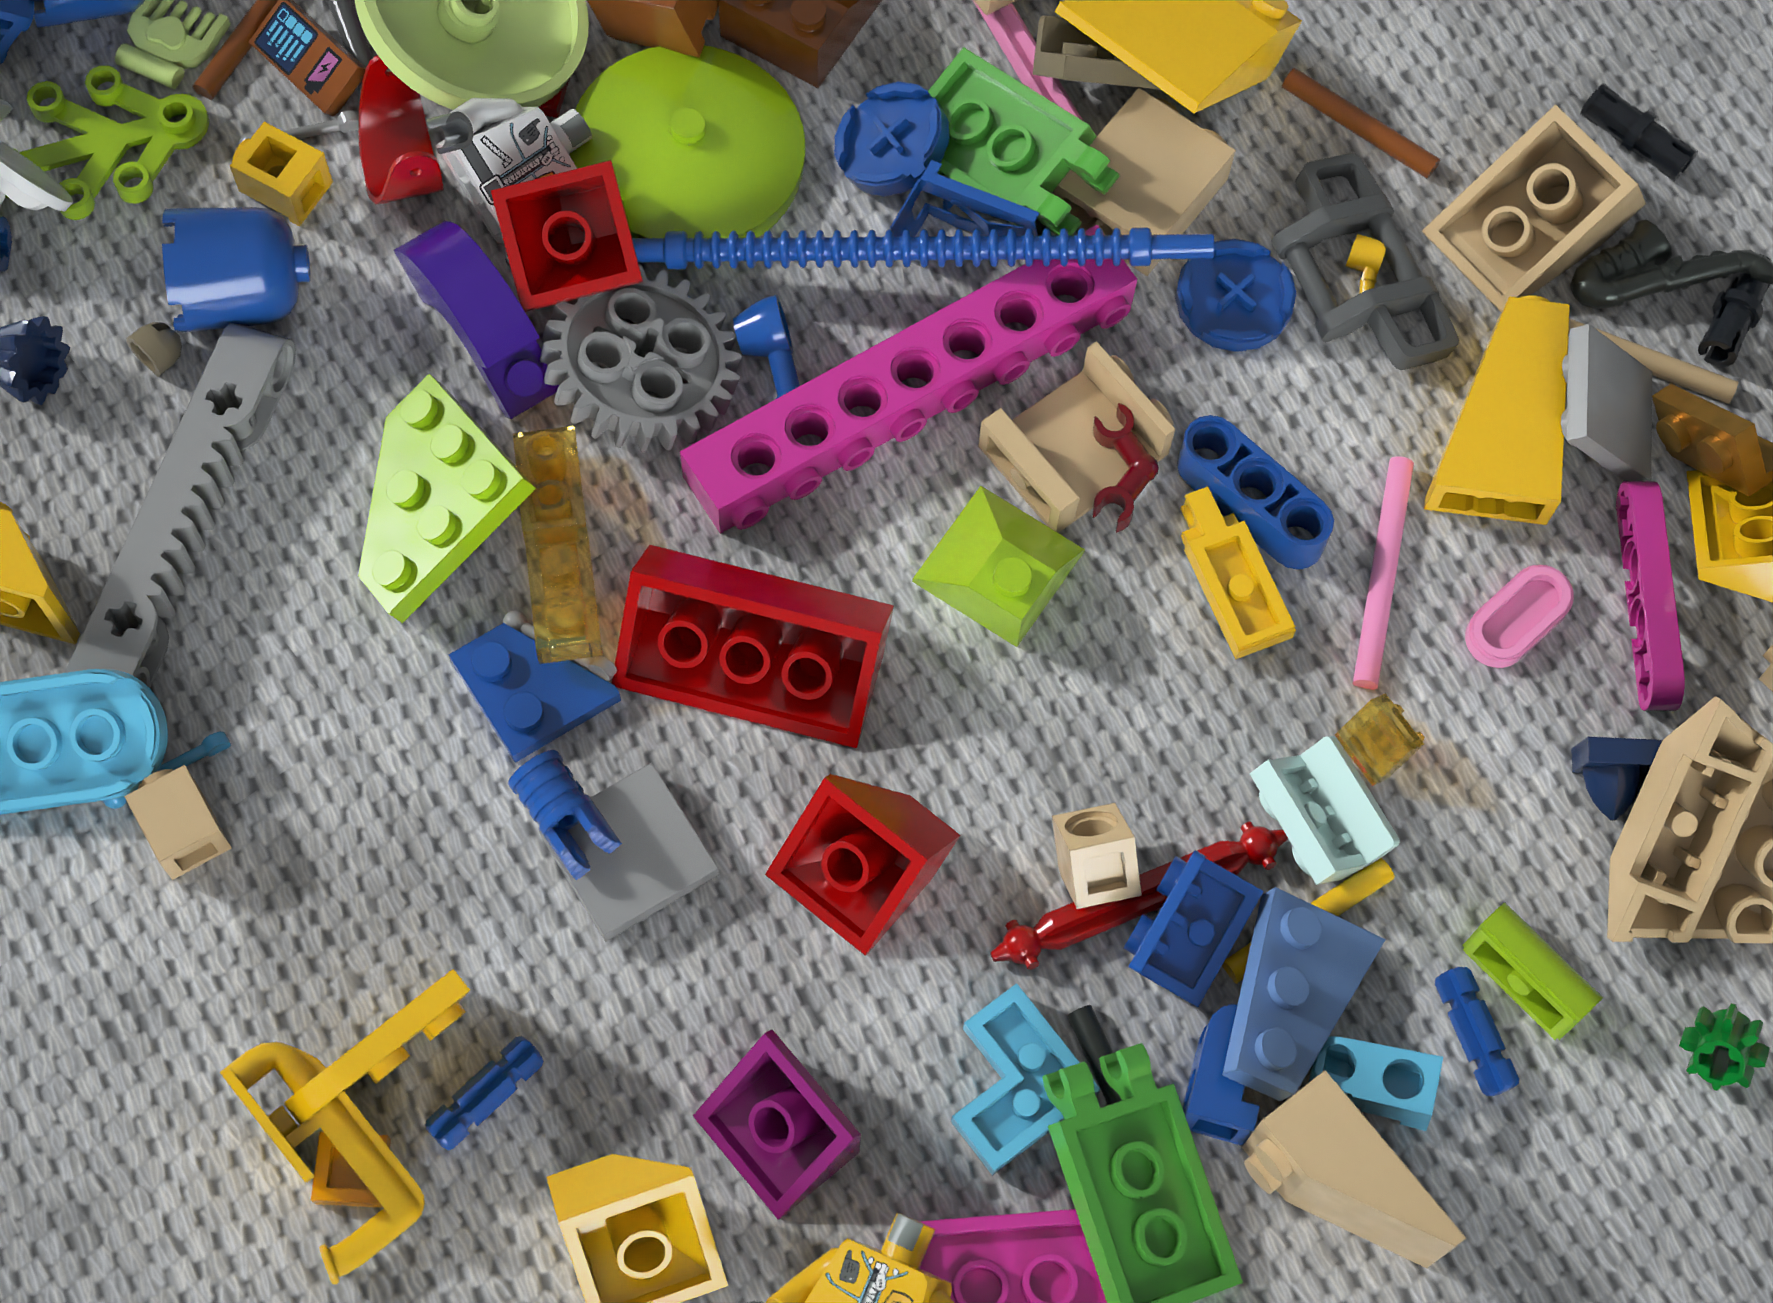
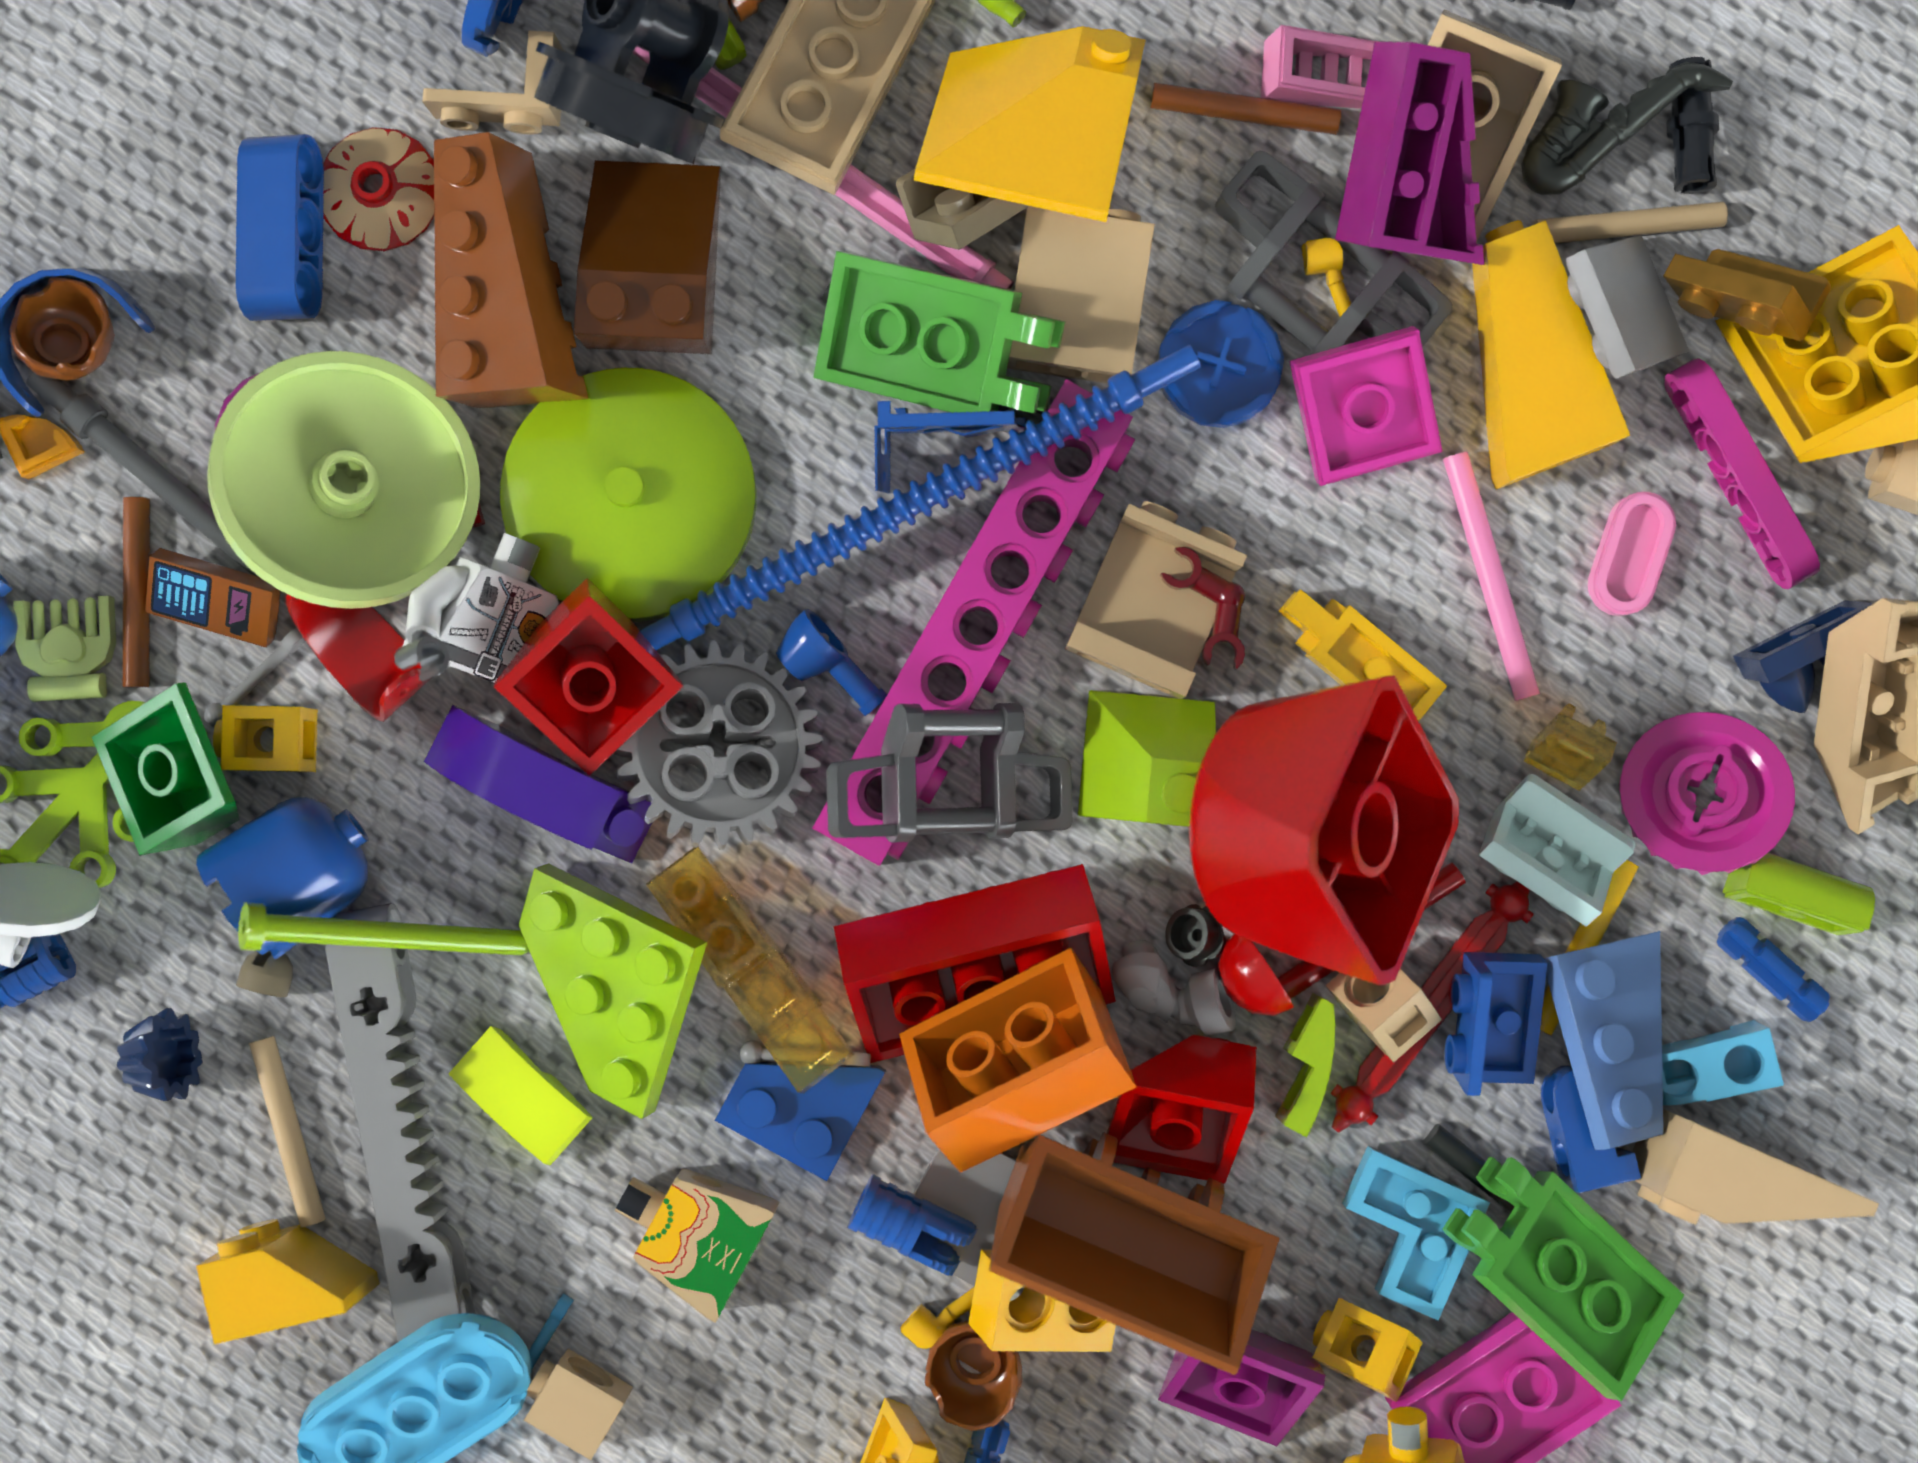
camera: 25 degrees left, 20 degrees up
blue tile [834,81,949,197] -> none
blue beam [1177,415,1334,570] -> none
none -> green slope [92,682,240,856]
none -> lime bar [238,903,530,956]
none -> tan bar [249,1036,326,1228]
none -> neon yellow slope [448,1026,593,1165]
none -> torso [615,1168,779,1323]
none -> dark grey bar [826,703,1073,843]
none -> orange brick [899,948,1136,1173]
none -> yellow hand [900,1287,974,1349]
none -> dark orange hair [924,1320,1022,1431]
none -> yellow brick [968,1249,1116,1352]
none -> dark orange piece [989,1132,1280,1375]
none -> light grey arm [1112,940,1236,1036]
none -> pearl dark grey plate [1165,904,1226,967]
none -> red piece [1189,675,1459,985]
none -> red piece [1219,862,1466,1016]
none -> bright pink slope [1260,25,1378,109]
none -> lime slope [1275,993,1335,1137]
none -> dark pink plate [1289,326,1443,486]
none -> yellow brick [1312,1298,1423,1402]
none -> magenta wedge [1335,42,1484,265]
none -> dark pink gear [1618,712,1795,875]

